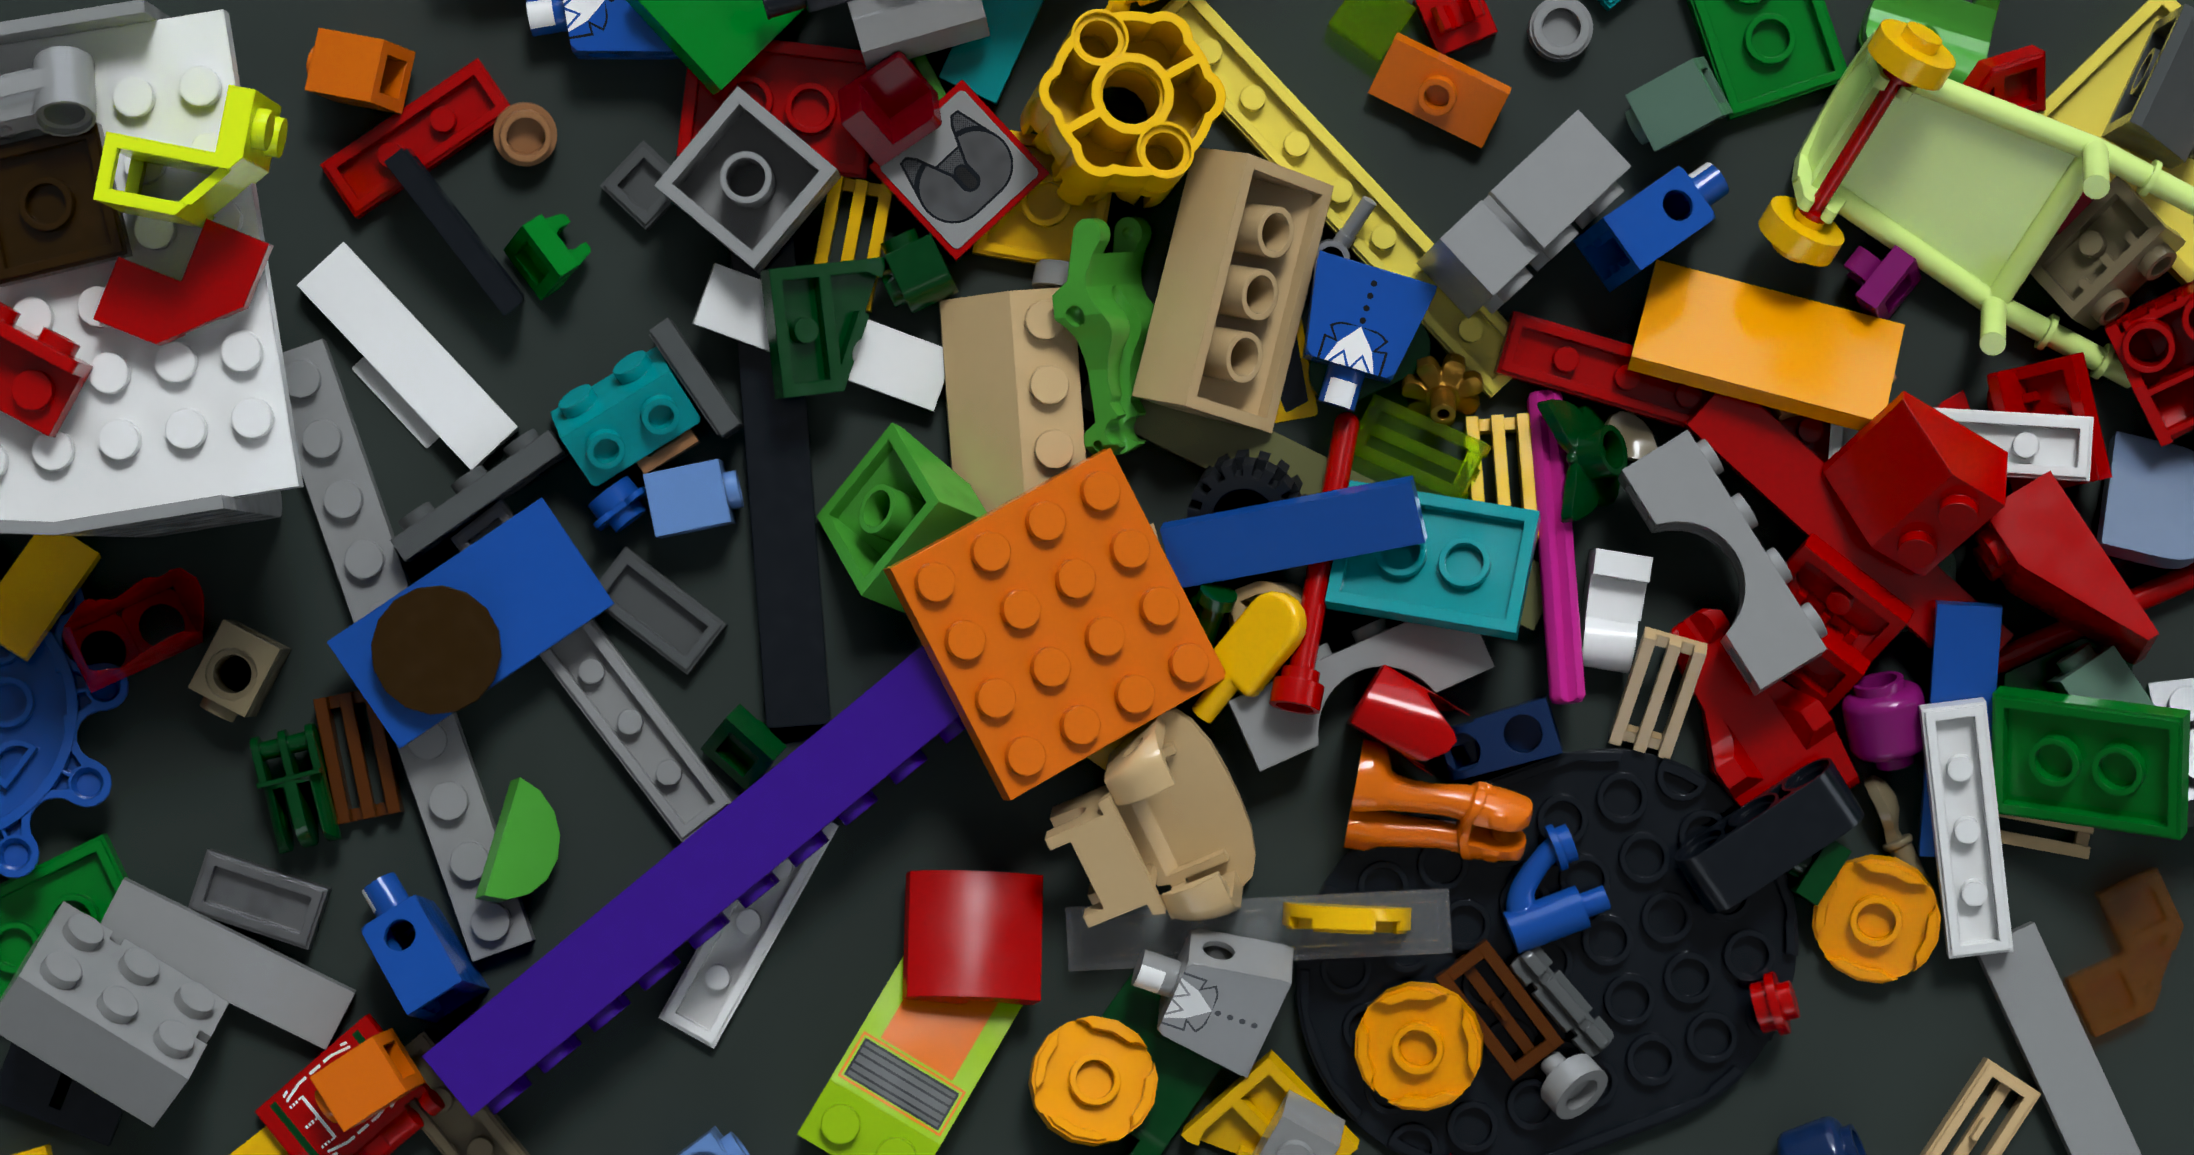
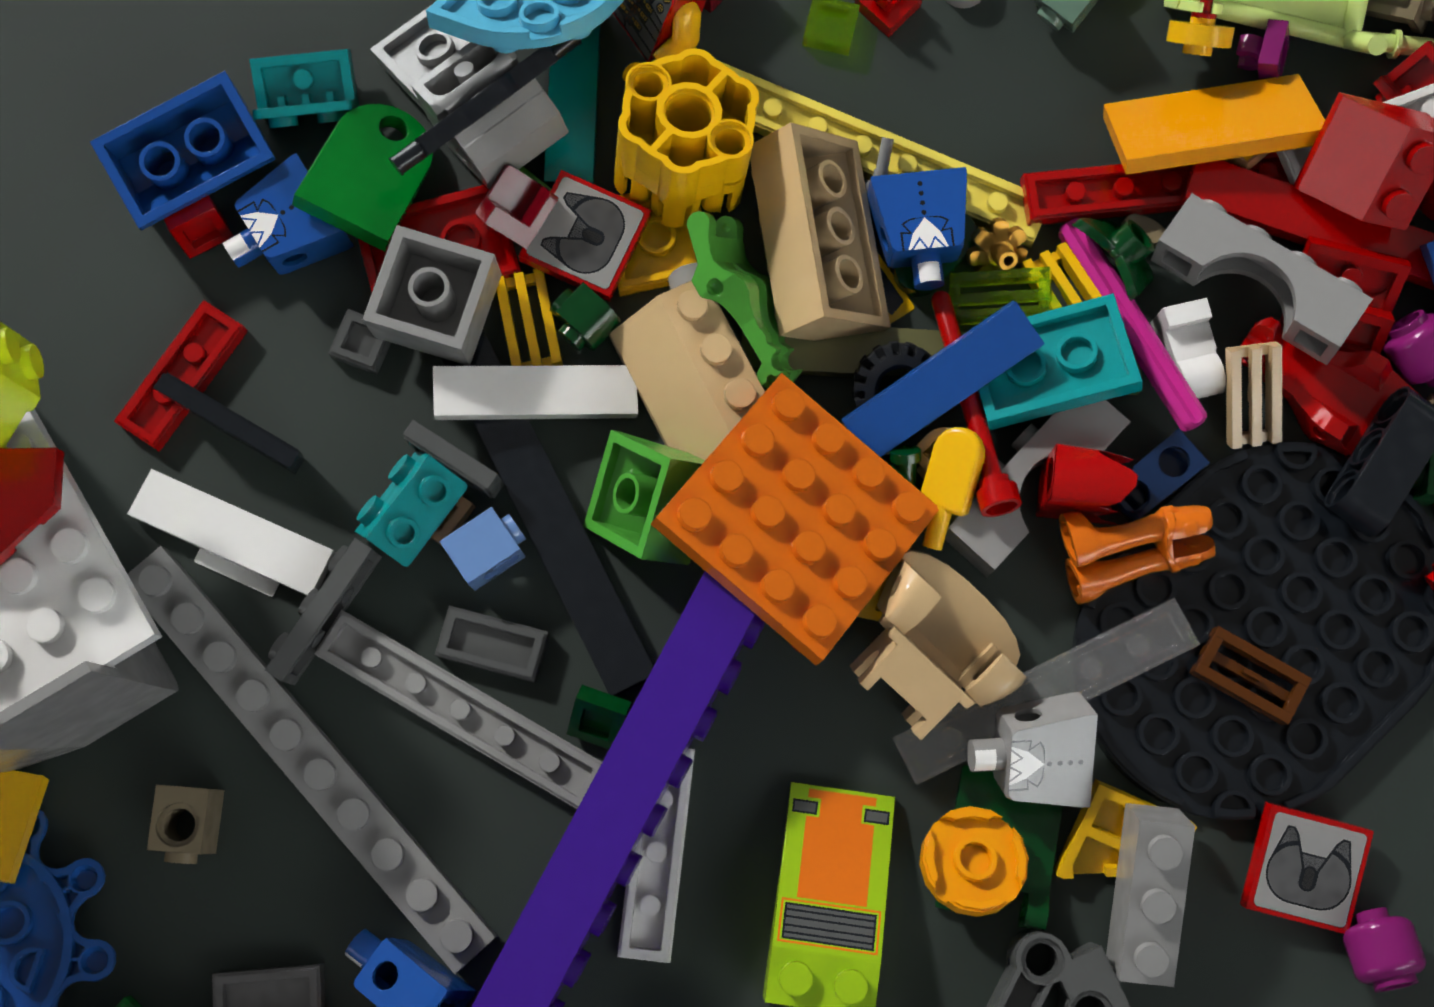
camera: 20 degrees left, 10 degrees down
red piece [62,567,204,693] -> none
dark green arm [250,722,342,854] -> none
orange brick [305,28,416,114] -> none
reddish brown tile [313,690,404,825] -> none
blue tile [327,497,615,749] -> none
dark brown tile [371,585,503,715] -> none
bright green tile [475,777,560,903] -> none
medium nougat plate [493,102,557,166] -> none
green tile [503,214,591,301] -> none
blue plate [588,476,647,533] -> none
dark green wing [760,257,886,399] -> none
red slope [902,870,1043,1005] -> none
yellow tile [1282,902,1412,934] -> none
light orange tile [1354,981,1484,1111] -> none
orange plate [1368,32,1512,148] -> none
light grey piece [1416,110,1631,319] -> none
blue plant [1502,824,1611,954] -> none
dark grey axle [1510,947,1614,1057] -> none
light grey tile [1540,1051,1608,1119] -> none
blue torso [1573,162,1729,293] -> none

